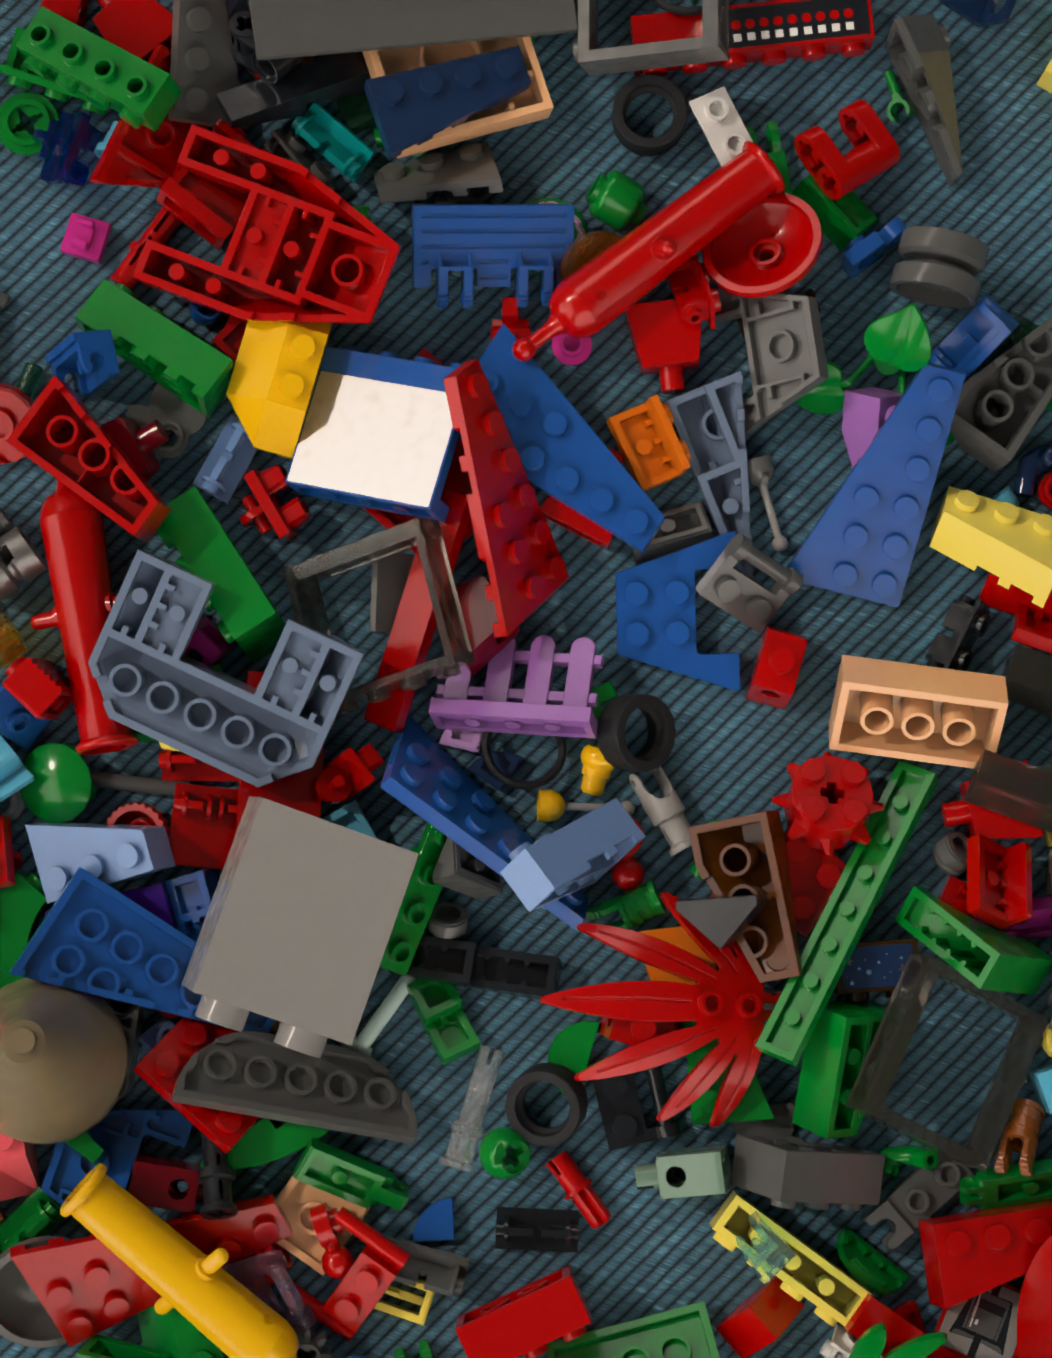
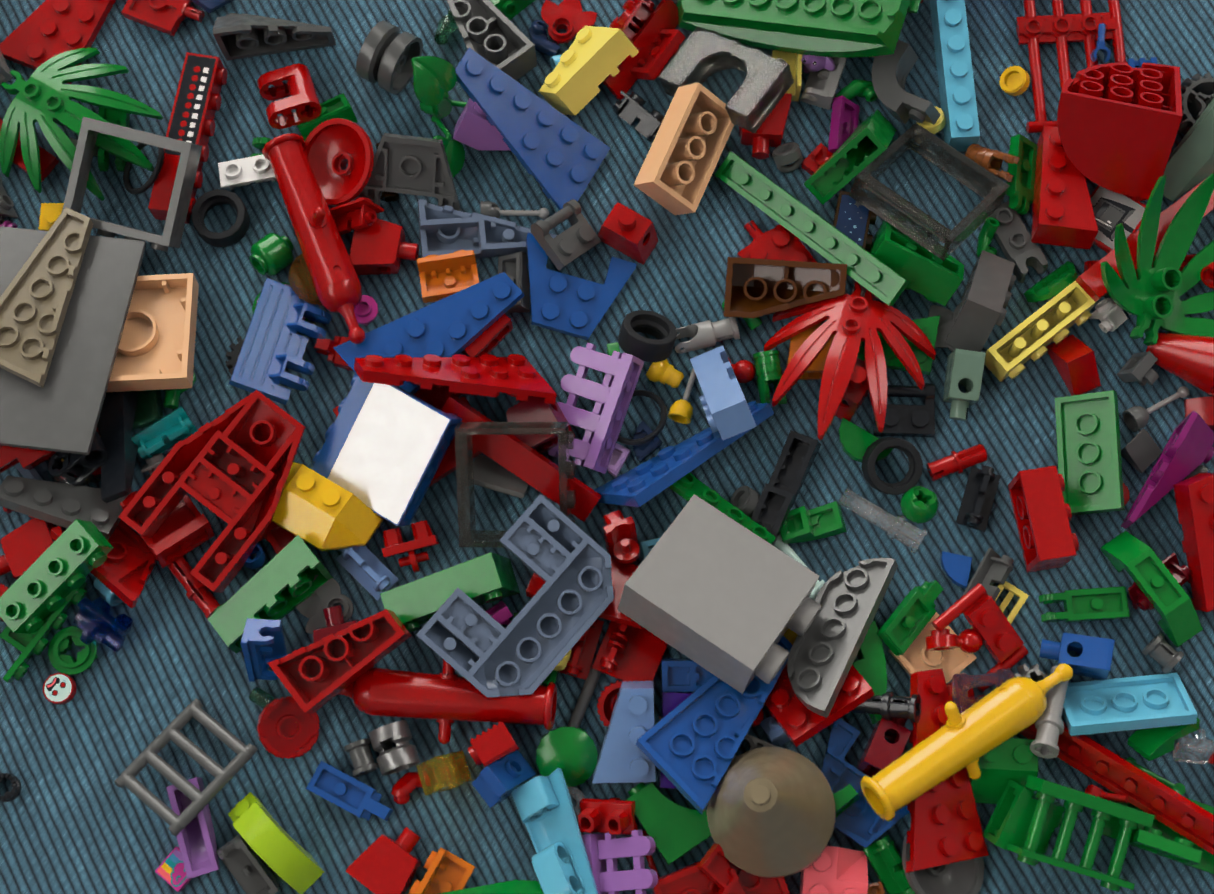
camera: 75 degrees left, 10 degrees down
dark pink tile [60,213,112,265] -> none
dark blue wing [364,46,531,160] -> none
dark grey wing [372,141,504,203] -> none
dark grey slope [432,837,503,899] -> none
black slope [675,893,768,949] -> none
clear light blue hinge [736,1211,796,1285] -> none
red brick [772,752,885,856] -> none
blue plate [842,217,907,279] -> none
green hand [884,70,916,123] -> none
blue hinge [930,293,1020,382] -> none
red bracket [966,834,1033,929] -> none

